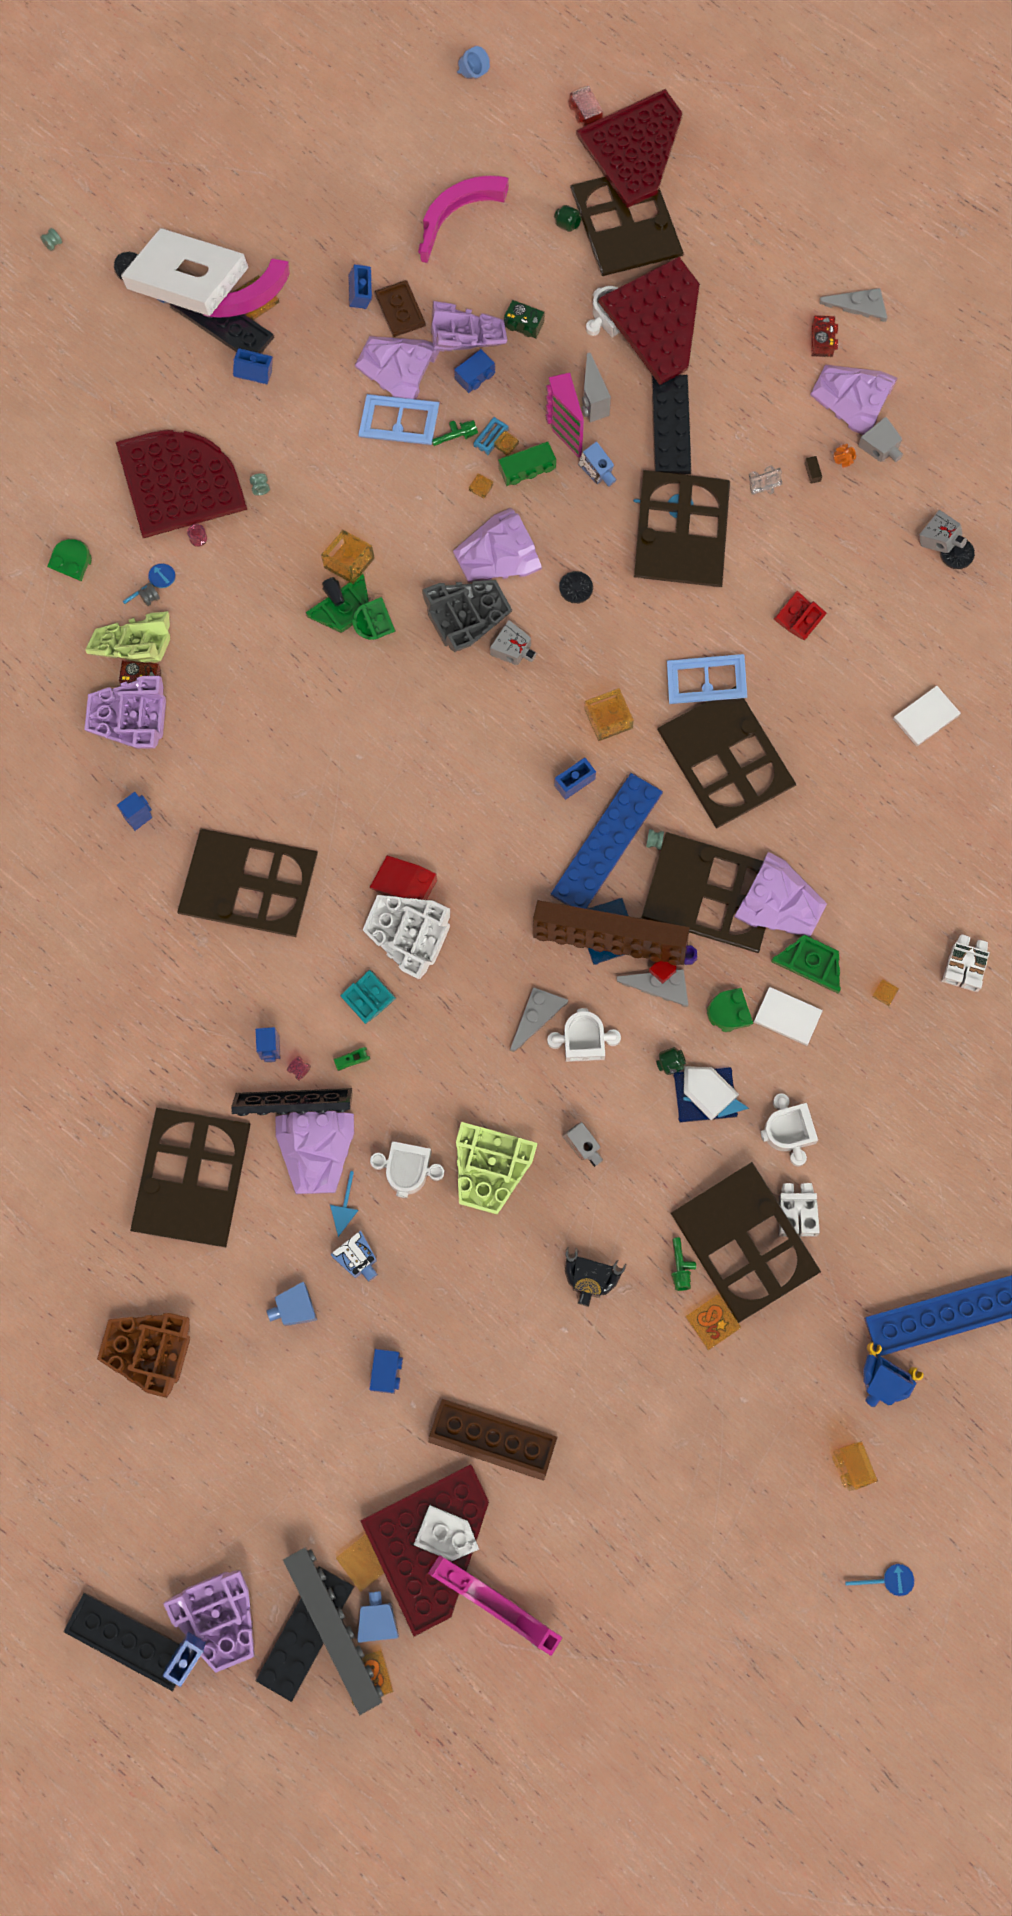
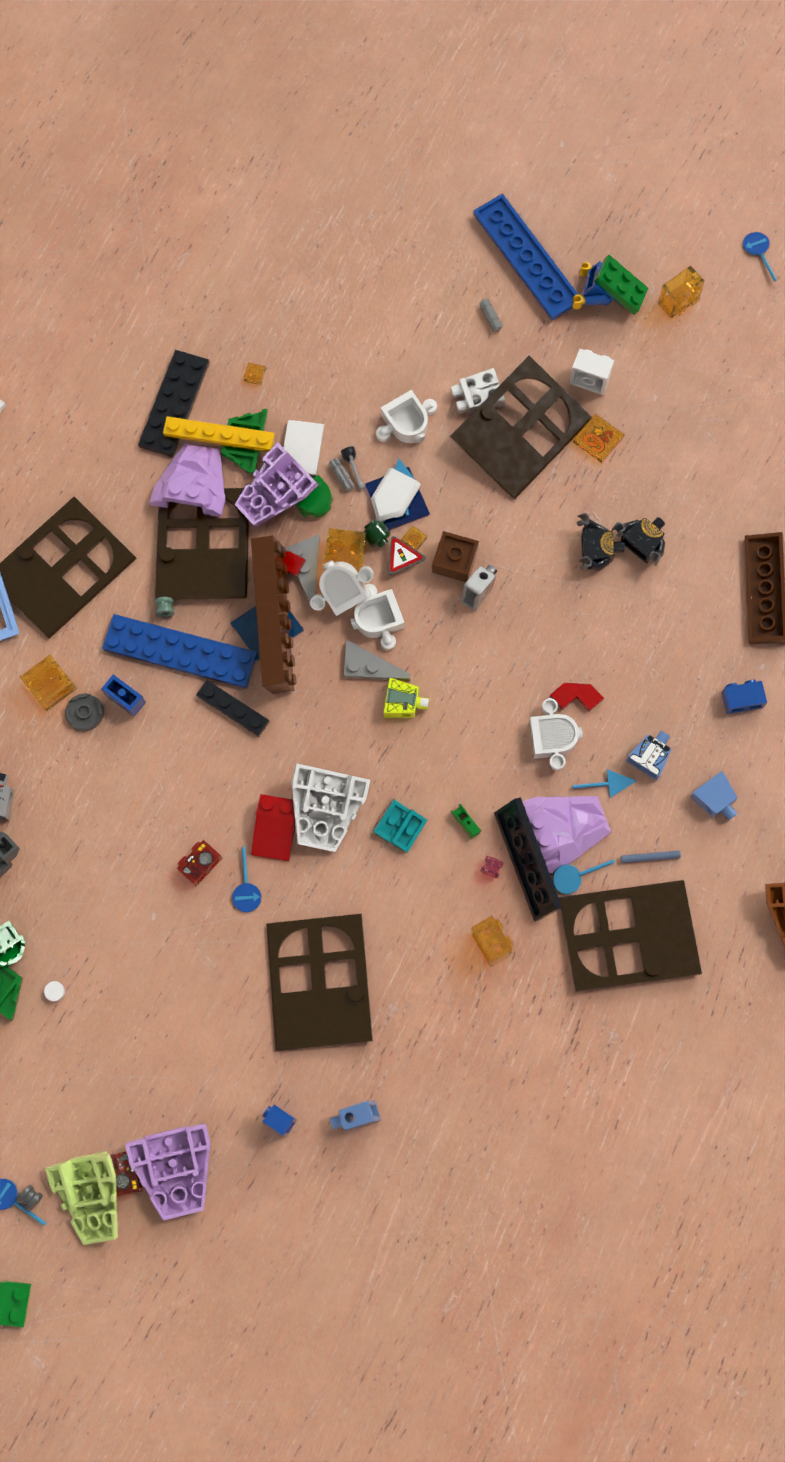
camera: 105 degrees left, 0 degrees up
blue brick [255,1027,281,1062] -> none
yellowish green wedge [456,1122,538,1215] -> none
green piece [671,1238,696,1291] -> none
white hips [941,935,990,992] -> none
none -> white tile [44,981,65,1002]
none -> dark grey tile [65,693,104,731]
none -> black plate [138,350,210,457]
none -> yellow plate [163,417,275,452]
none -> clear red brick [177,840,223,887]
none -> black plate [196,680,270,737]
none -> blue piece [232,846,262,912]
none -> lavender wedge [235,443,318,527]
none -> white piece [310,560,374,616]
none -> clear yellow piece [323,528,367,572]
none -> light grey axle [329,458,354,492]
none -> medium blue torso [330,1101,381,1130]
none -> hinge [340,446,365,490]
none -> torso [384,678,429,718]
none -> piece [388,536,426,575]
none -> clear yellow plate [401,525,427,550]
none -> reddish brown container [432,531,479,582]
none -> clear yellow piece [471,916,514,967]
none -> light grey axle [480,299,503,332]
none -> red tile [550,683,604,712]
none -> dark azure piece [553,860,615,894]
none -> white brick [569,349,614,396]
none -> green plate [594,254,648,315]
none -> torso [611,517,665,566]
none -> sand blue bar [621,850,681,863]

